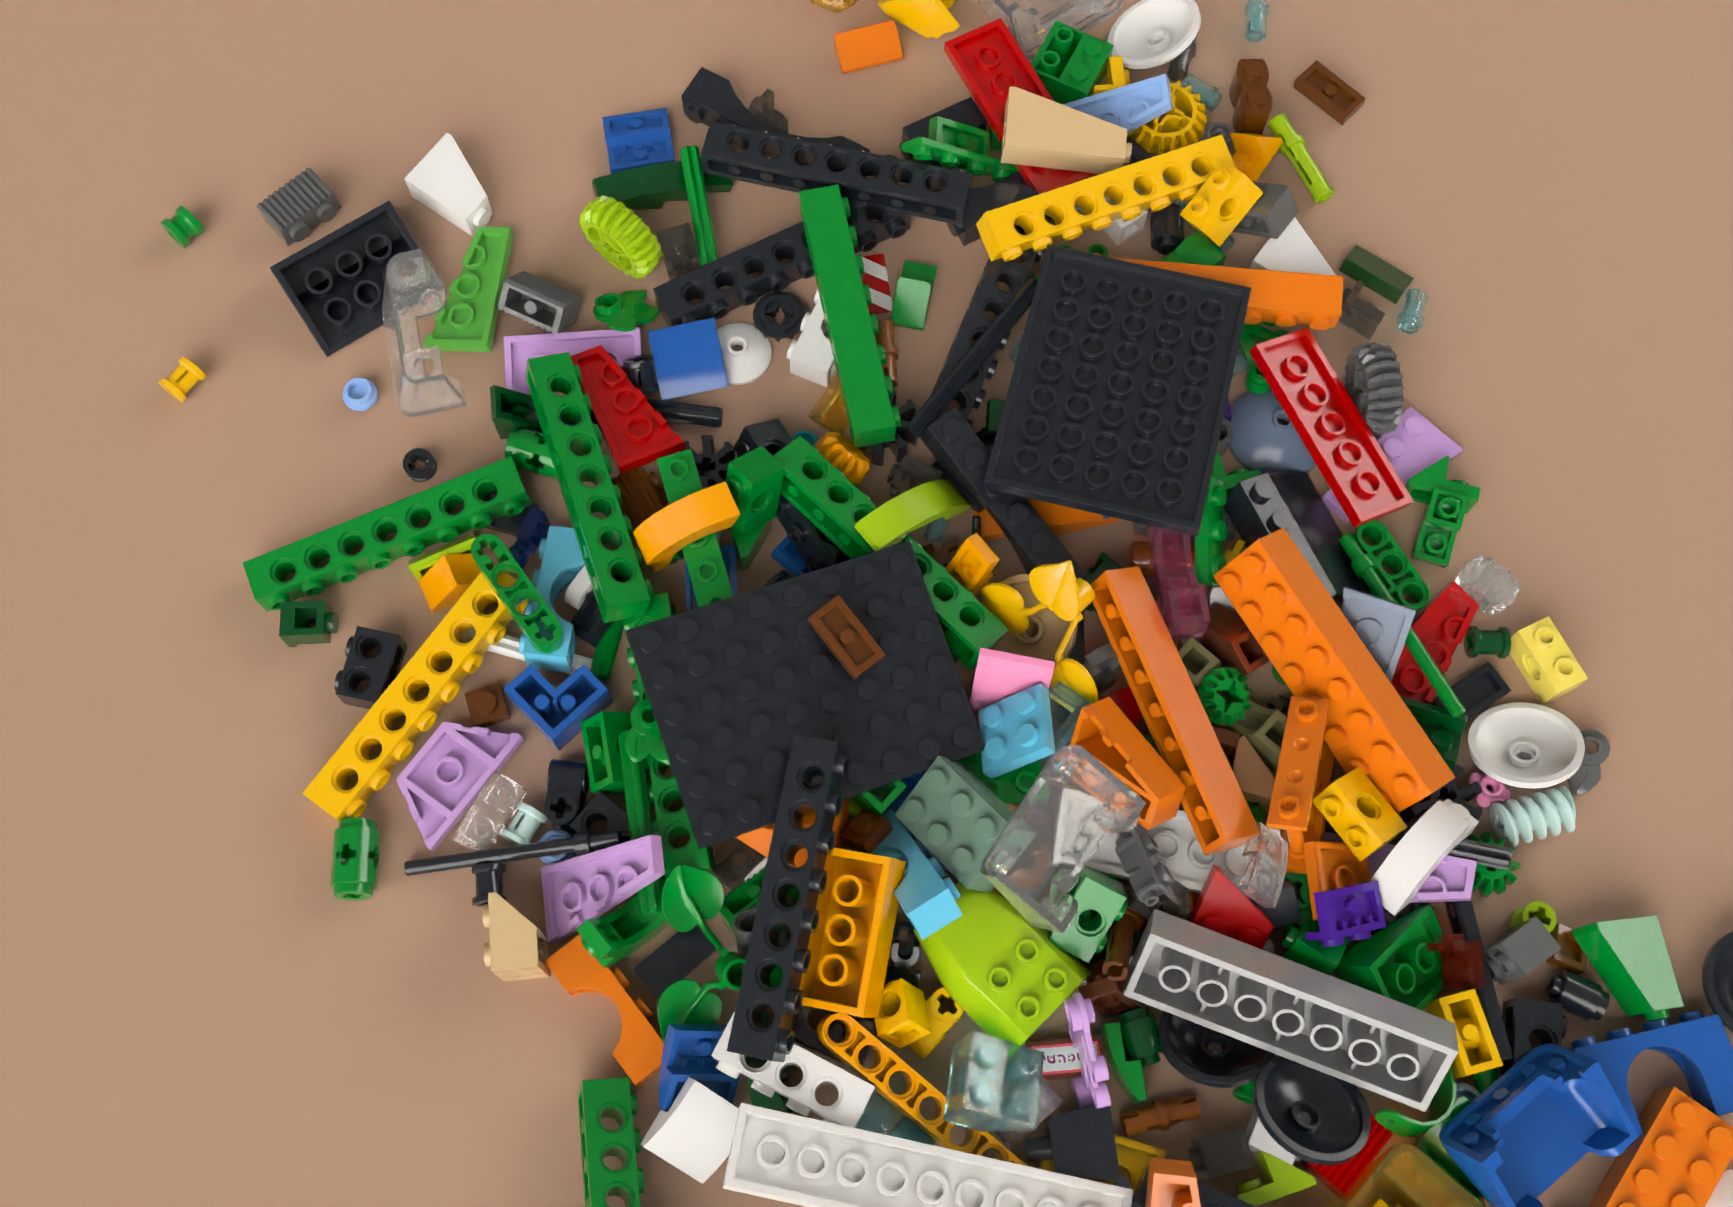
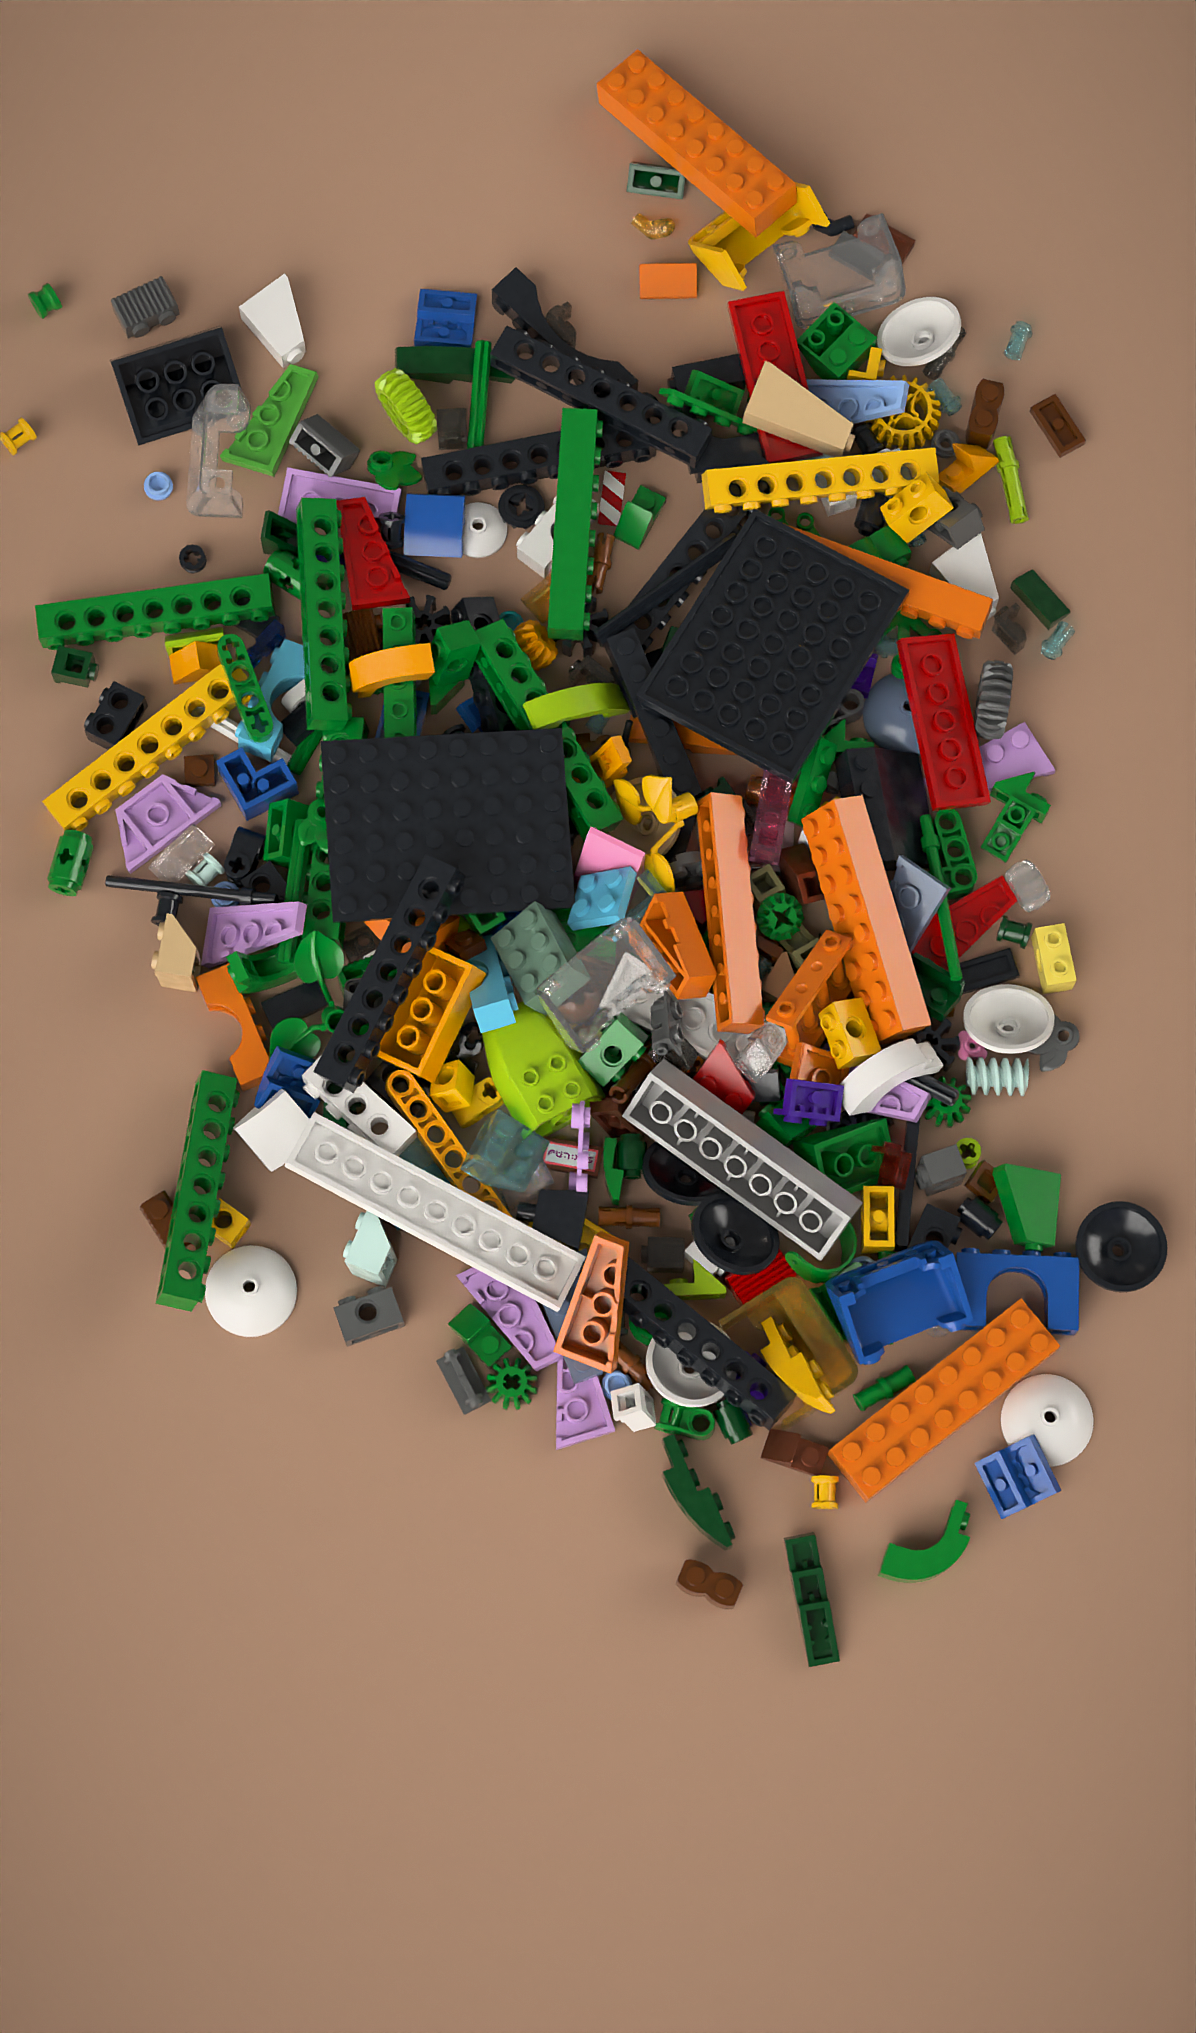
camera: 15 degrees right, 5 degrees up
reddish brown plate [807,595,886,680] -> none

